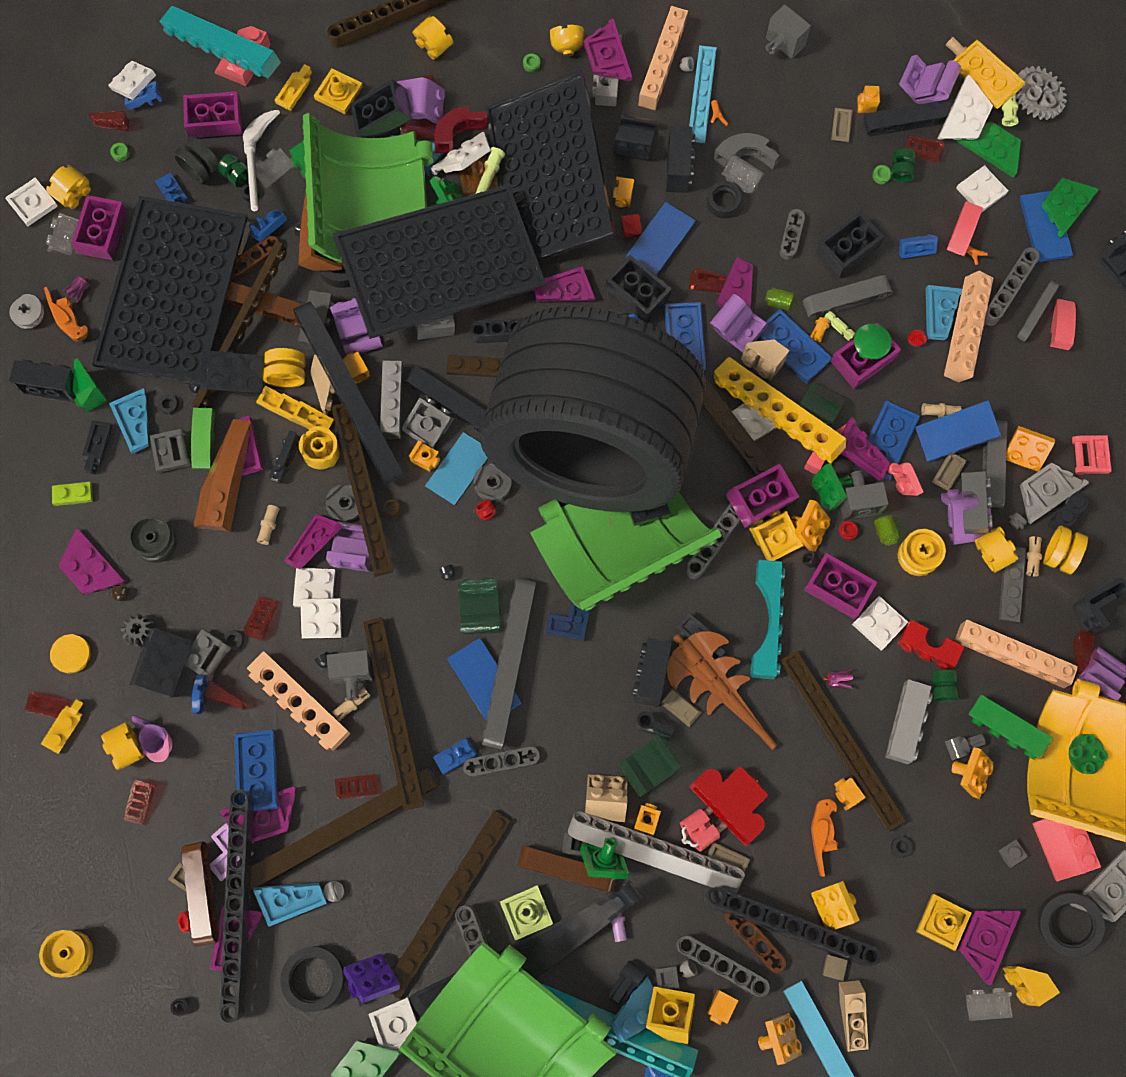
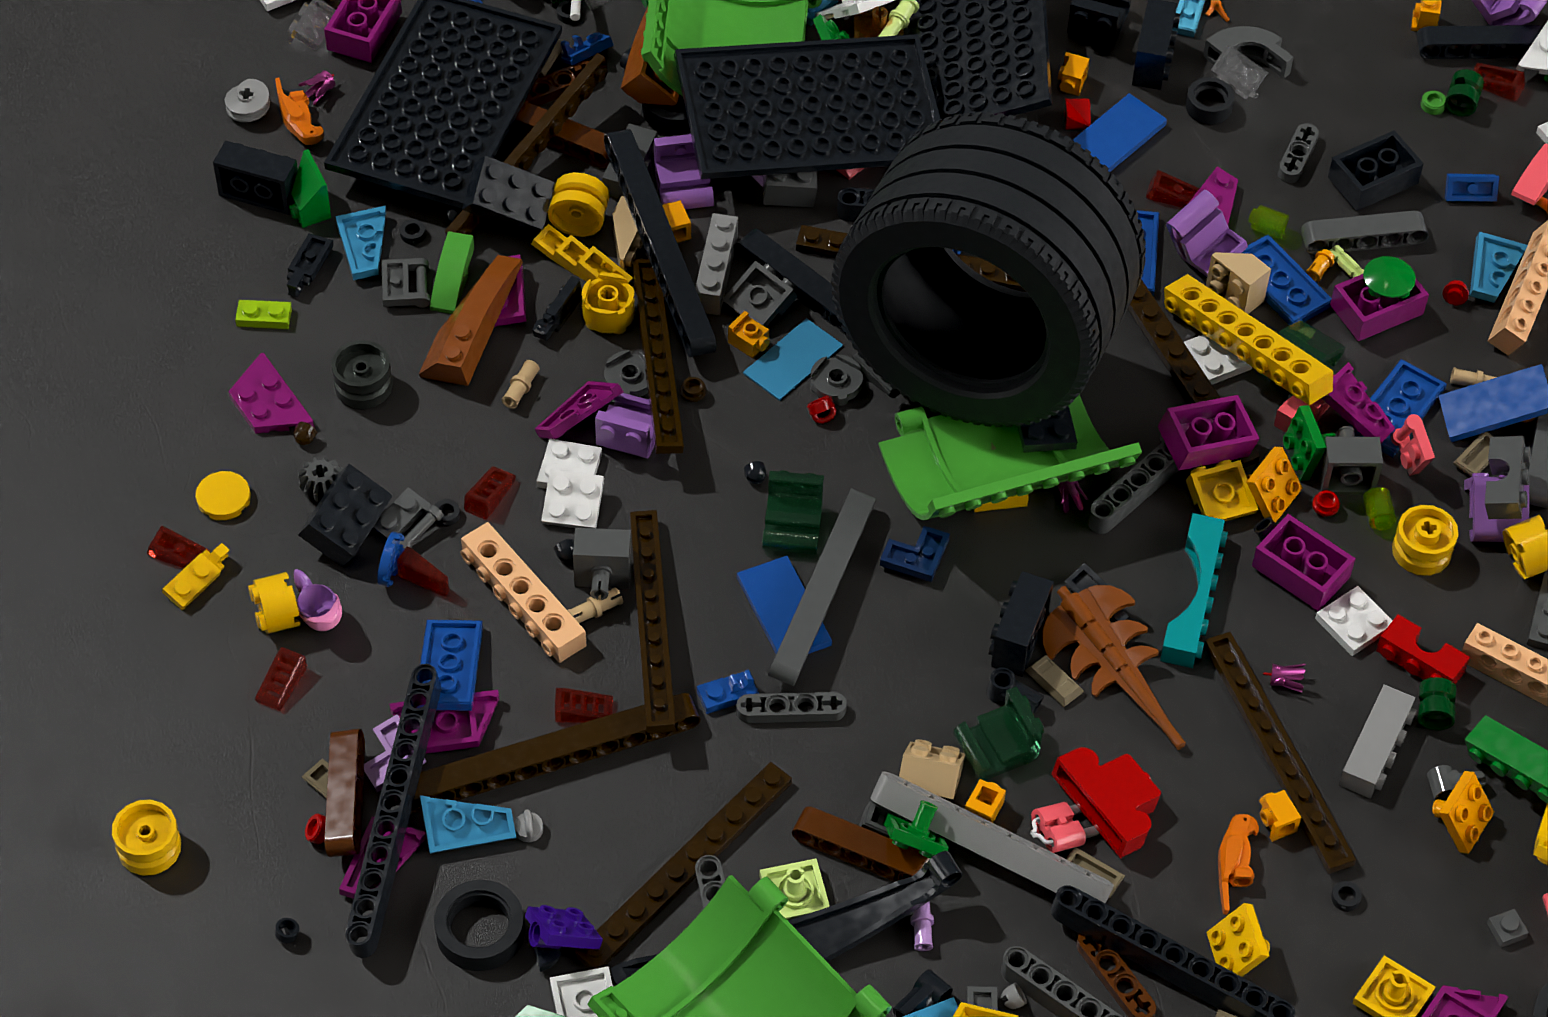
camera: 10 degrees right, 20 degrees down
dark tan tile [831,108,853,142] -> none

